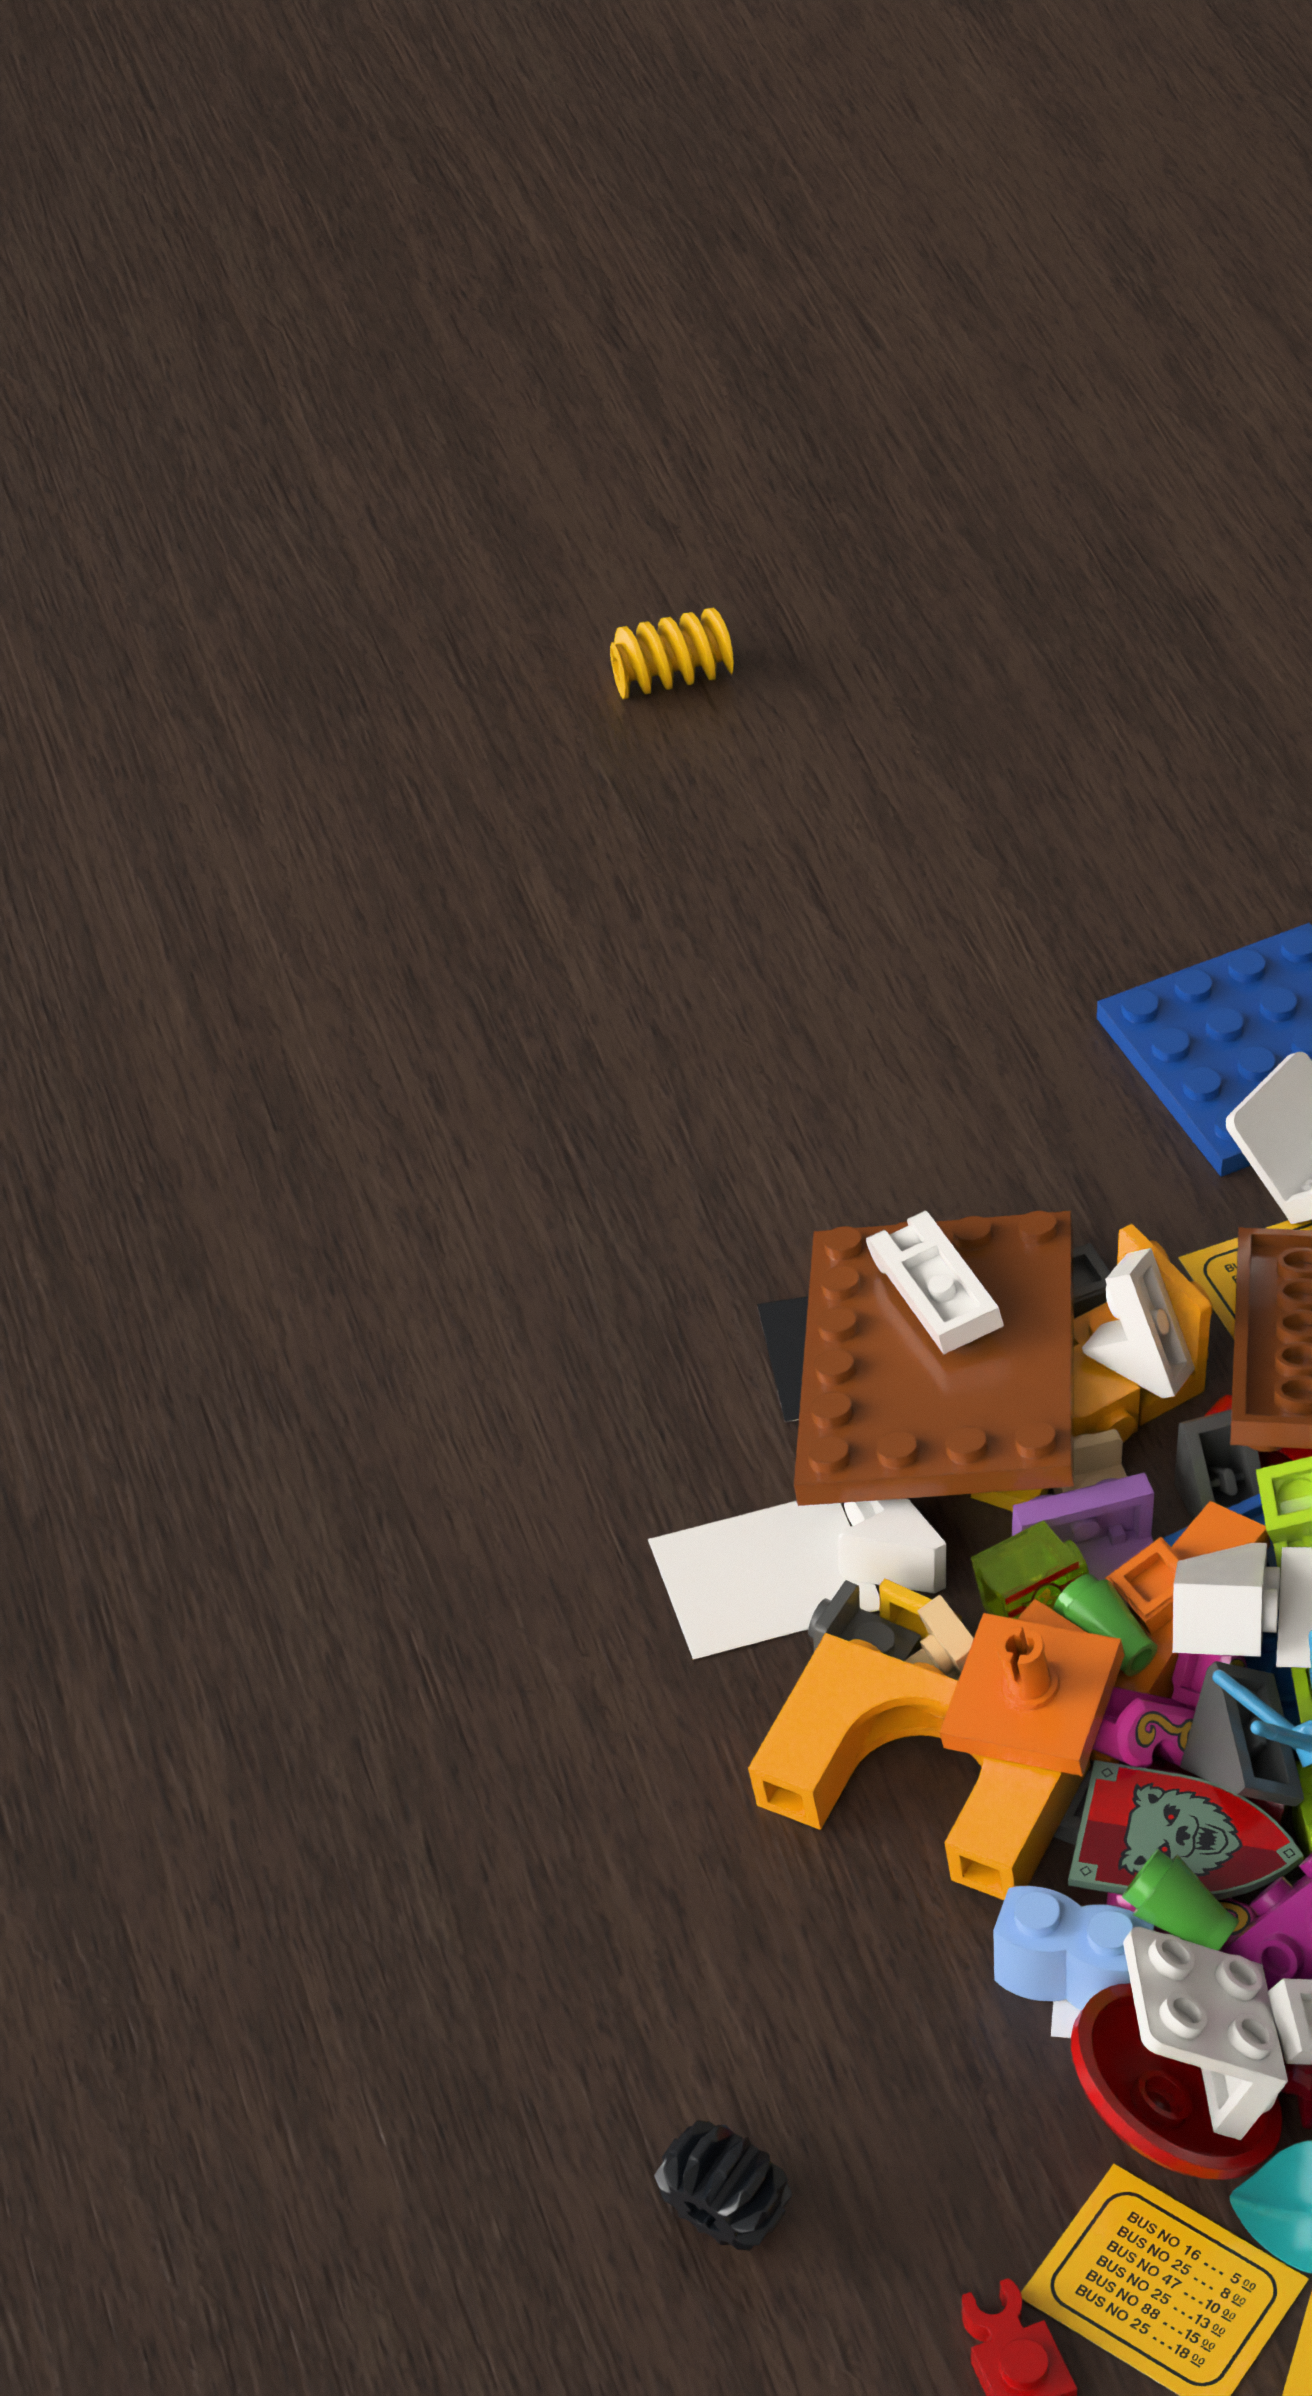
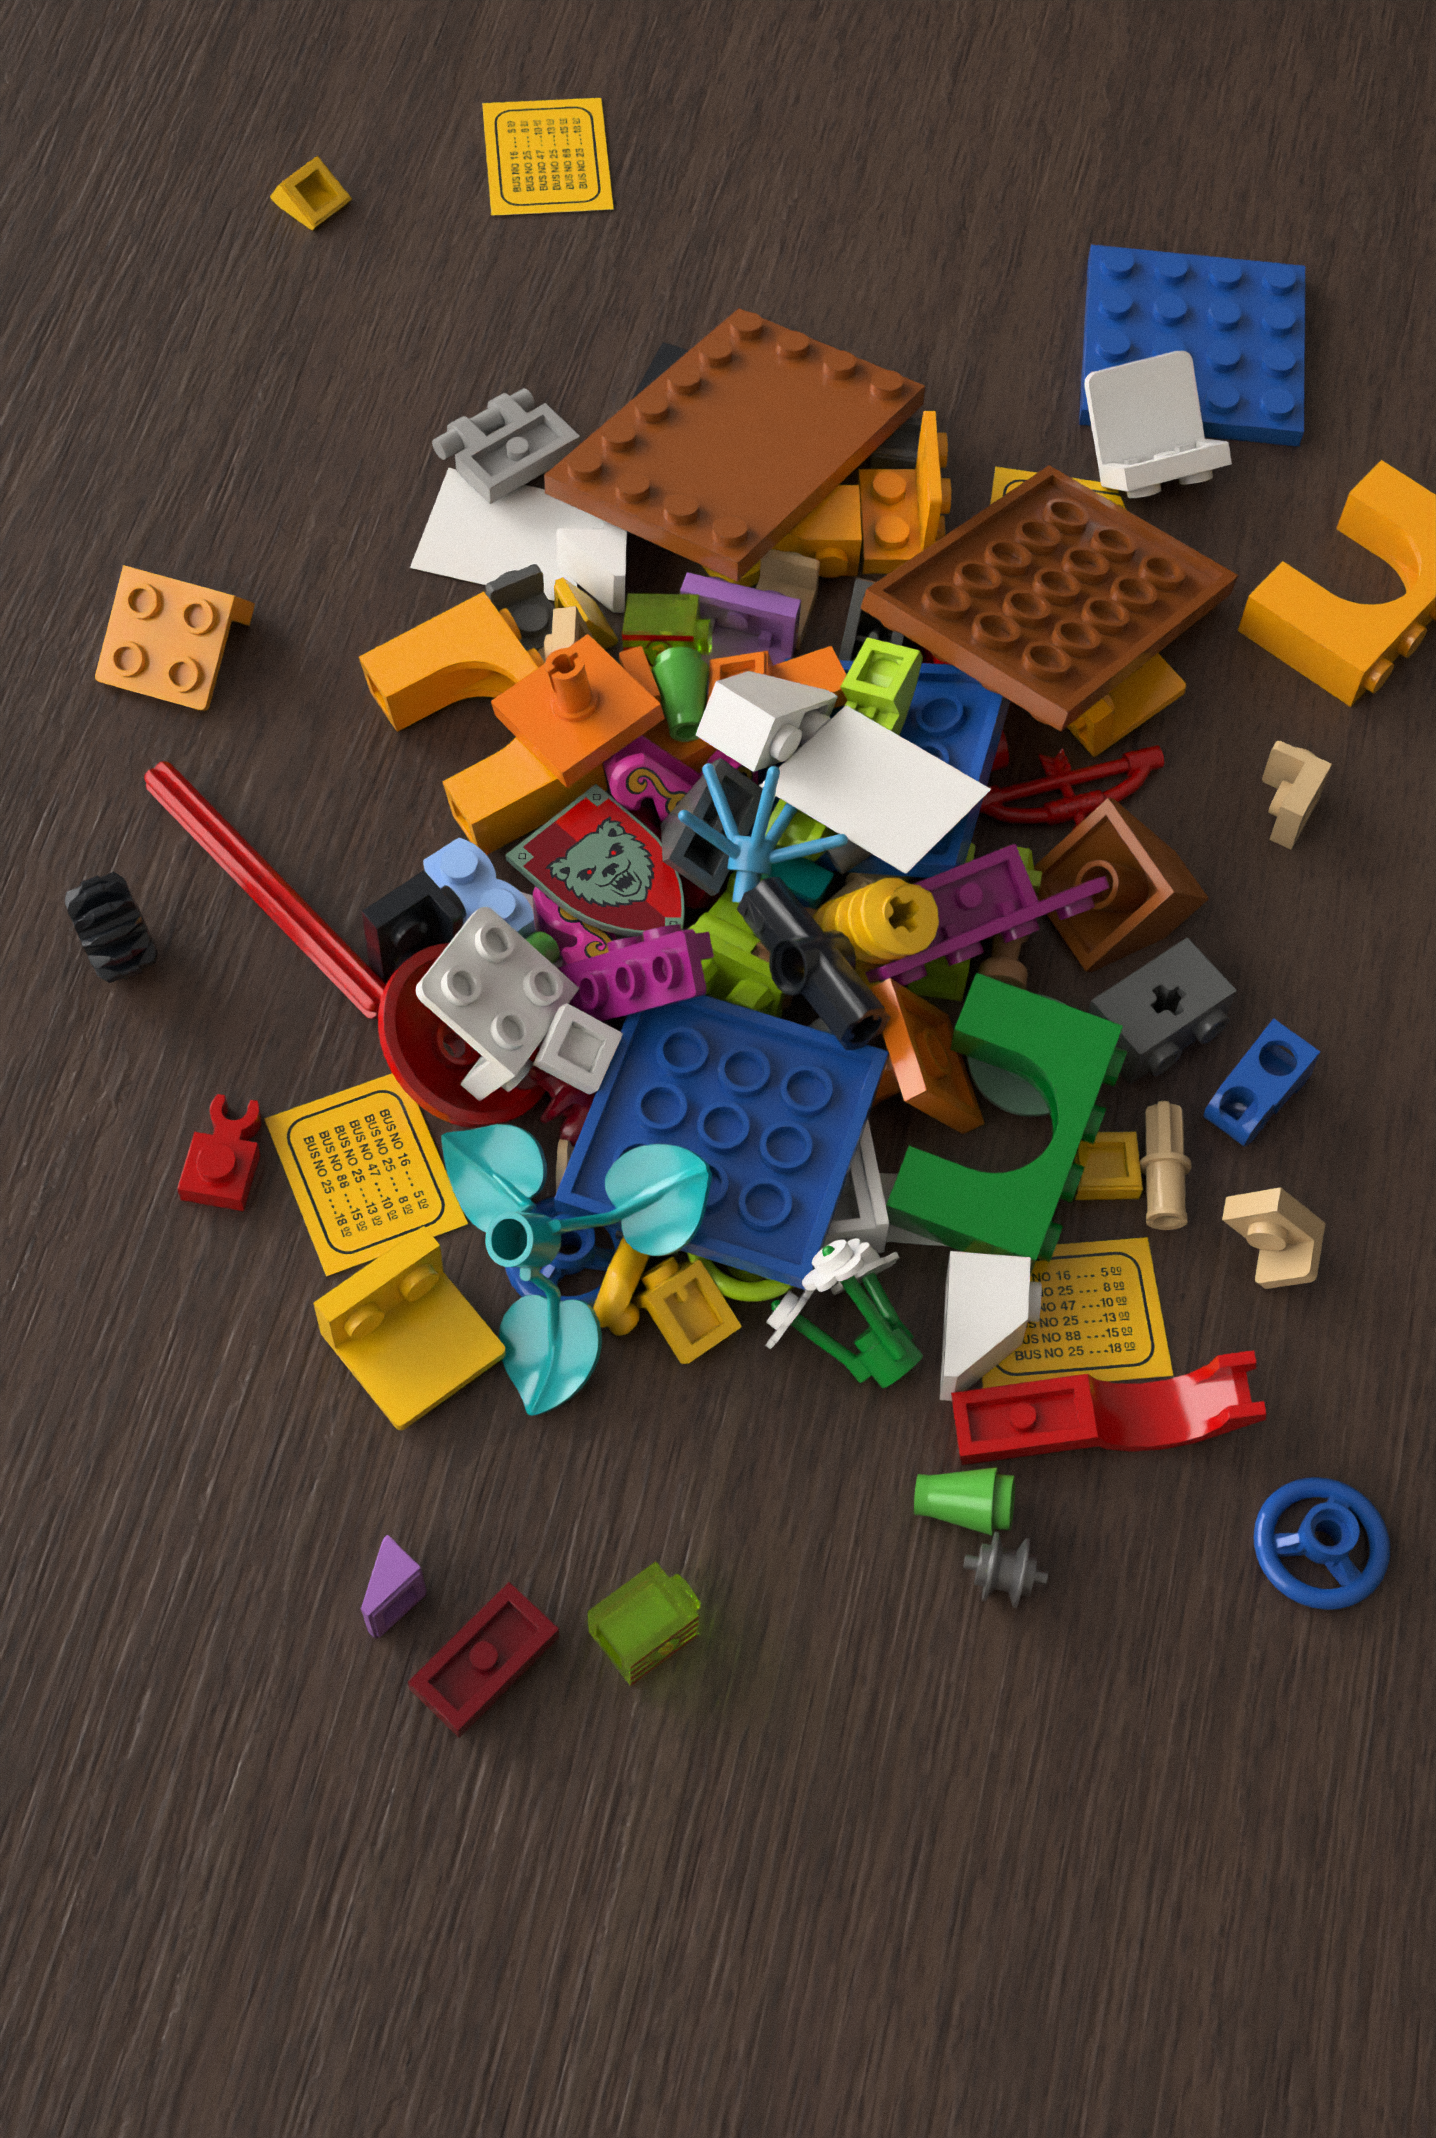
camera: 25 degrees right, 15 degrees up
white plate [866,1211,1004,1354] -> none
white slope [1082,1248,1195,1399] -> none
bright green cone [1122,1849,1239,1951] -> none
none -> light orange bracket [95,565,255,711]
none -> red axle [144,761,386,1019]
none -> yellow slope [270,155,352,230]
none -> black bracket [362,870,467,985]
none -> light grey plate [432,388,580,504]
none -> yellow sticker [482,98,614,216]

